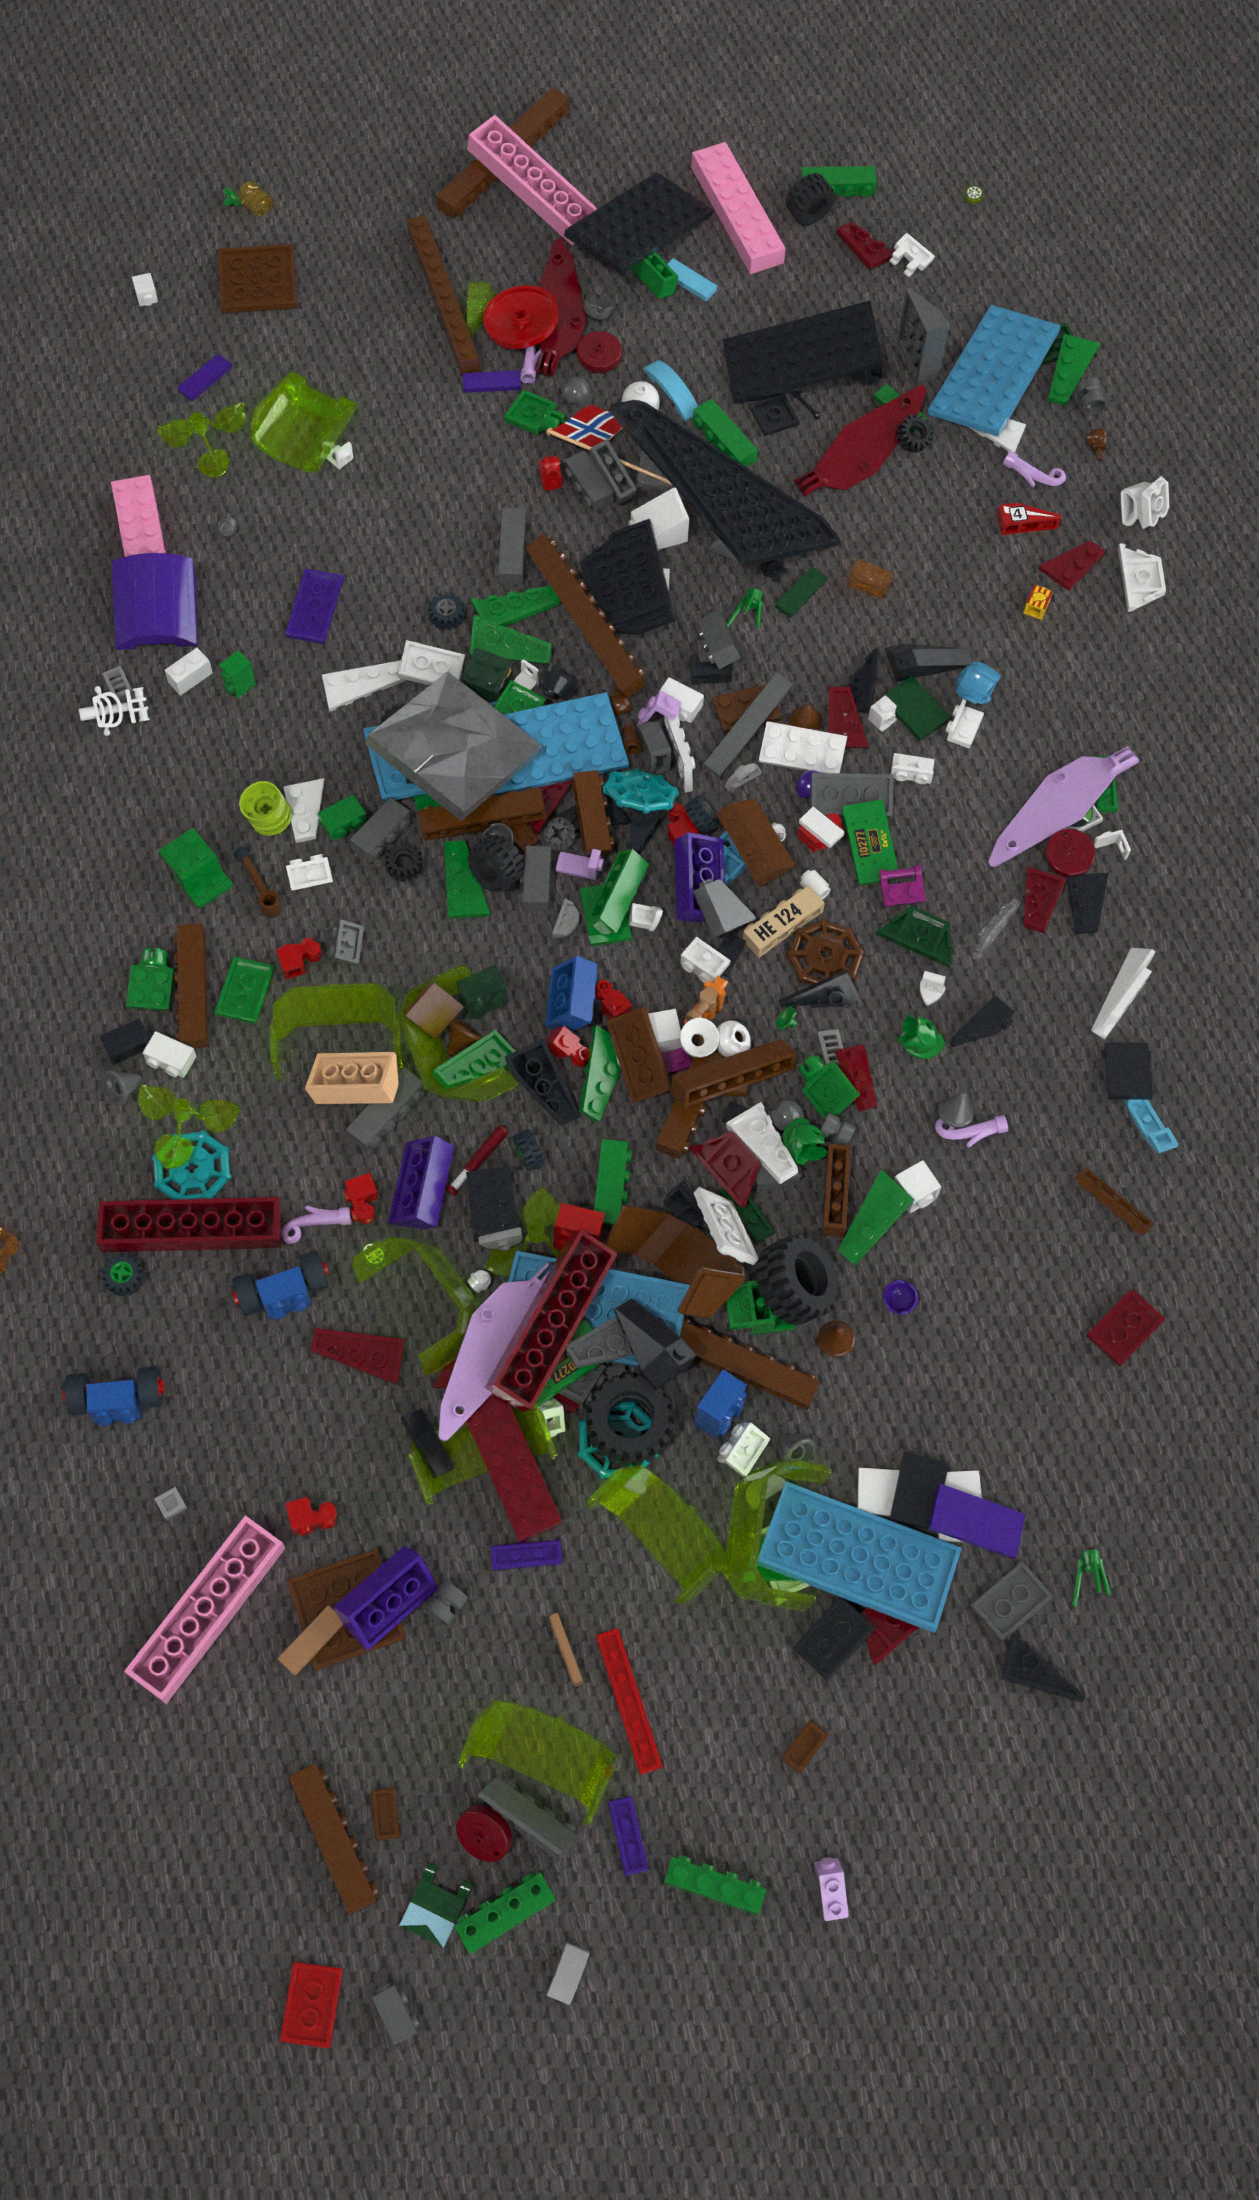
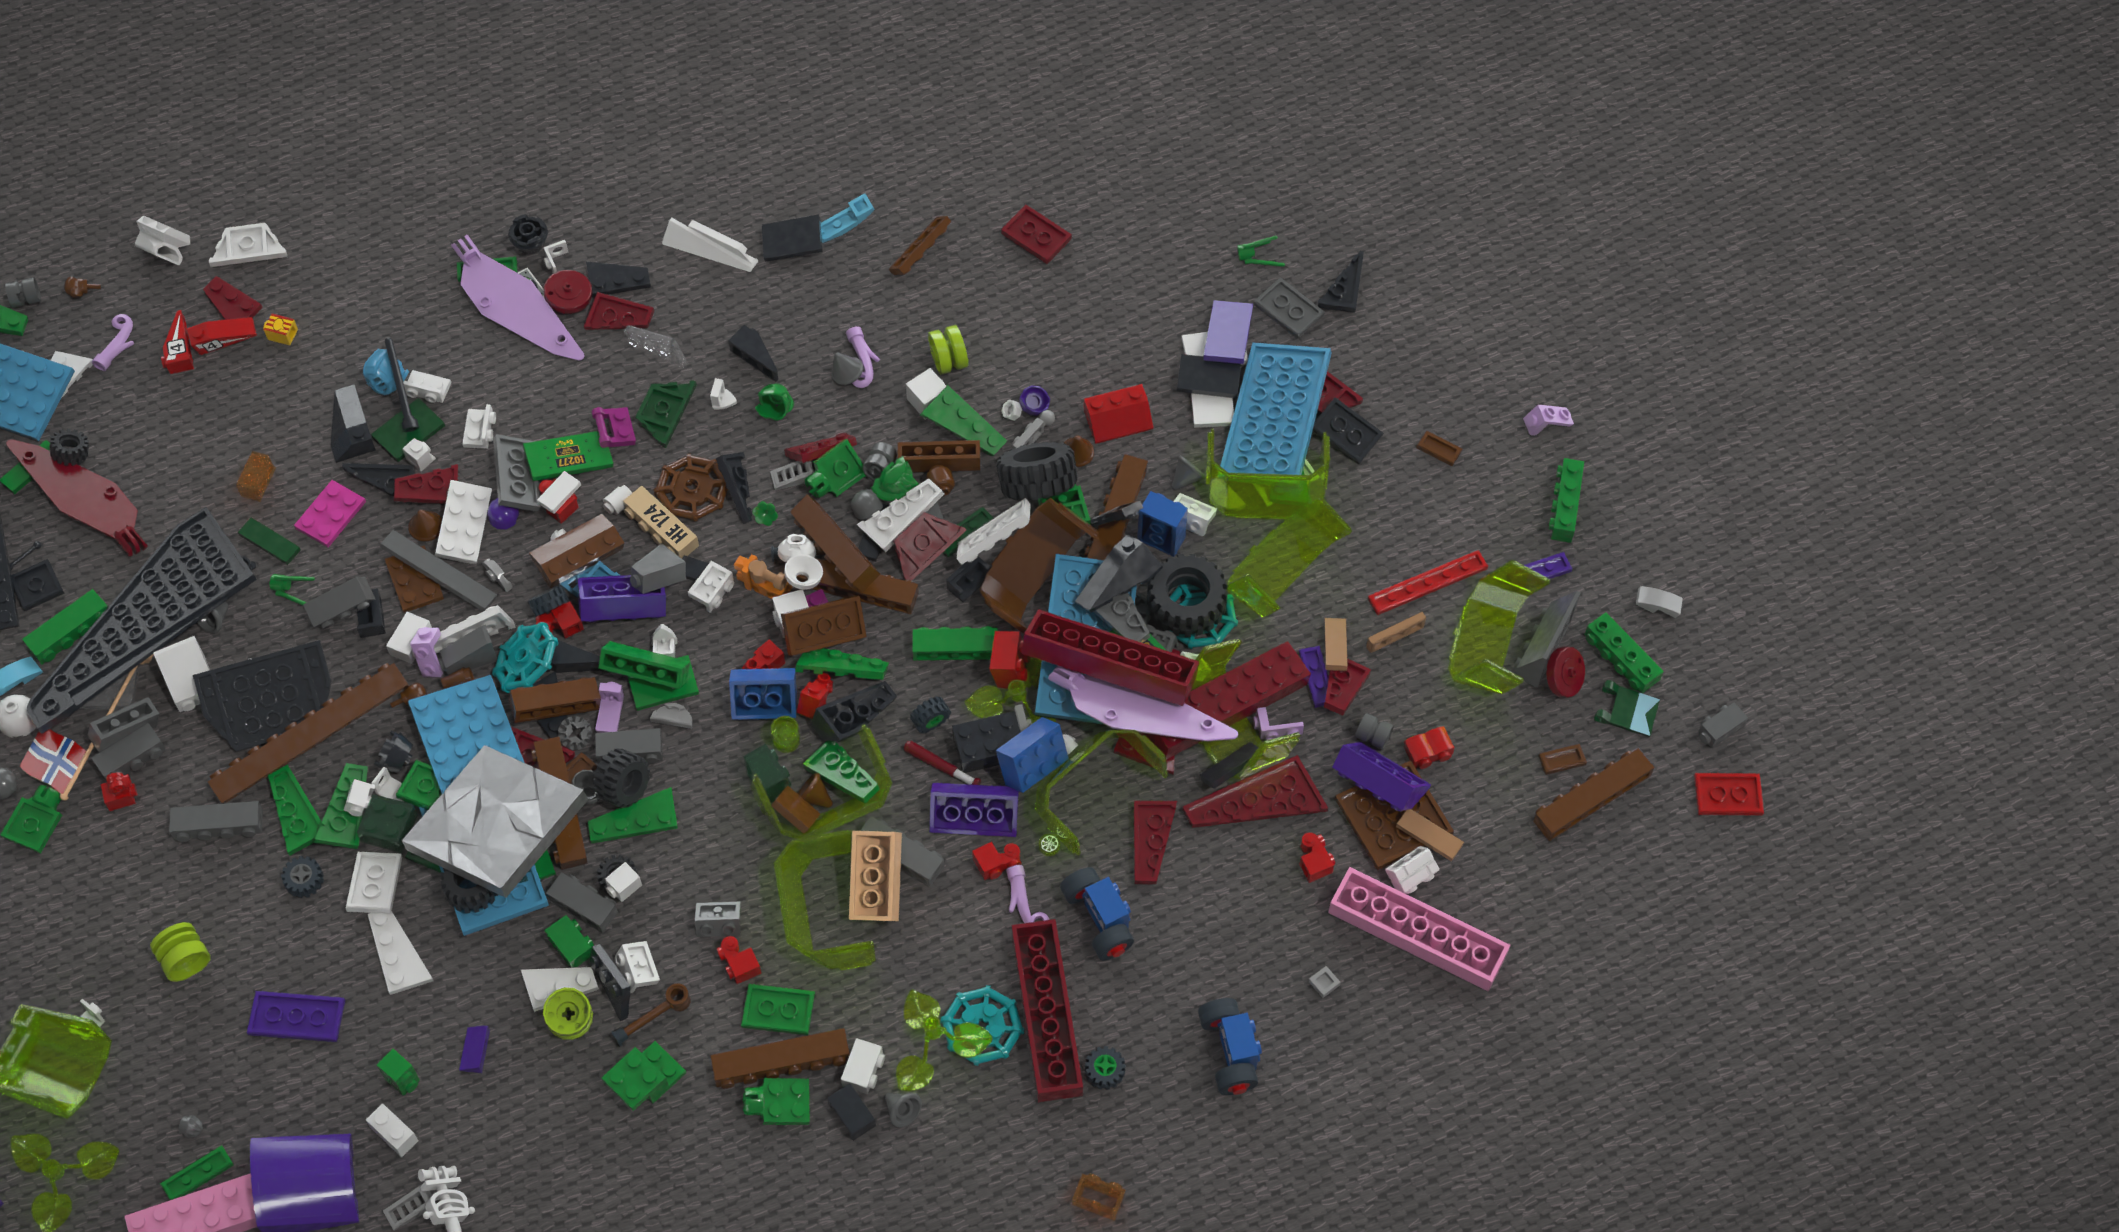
camera: 95 degrees left, 5 degrees down
none -> lime wheel [150,922,211,982]
none -> green tile [160,1145,234,1200]
none -> red slope [187,317,257,355]
none -> dark pink plate [294,480,366,548]
none -> white brick [344,779,375,816]
none -> black piece [385,337,419,432]
none -> dark purple slope [459,1025,490,1073]
none -> black cone [508,214,548,254]
none -> black wing [589,944,631,1021]
none -> white brick [605,862,642,902]
none -> clear neon green wheel [771,716,800,753]
none -> reddish brown head [926,465,955,496]
none -> lime wheel [928,325,968,375]
none -> blue brick [996,717,1069,793]
none -> white tile [1002,400,1022,421]
none -> light grey plate [1008,410,1055,452]
none -> red slope [1084,384,1154,444]
none -> black wing [1090,501,1143,528]
none -> dark red wing [1182,755,1328,828]
none -> lavender bracket [1253,707,1304,741]
none -> medium nougat tile [1324,618,1347,671]
none -> dark red wing [1324,659,1371,716]
none -> white brick [1385,846,1439,894]
none -> red brick [1403,726,1454,769]

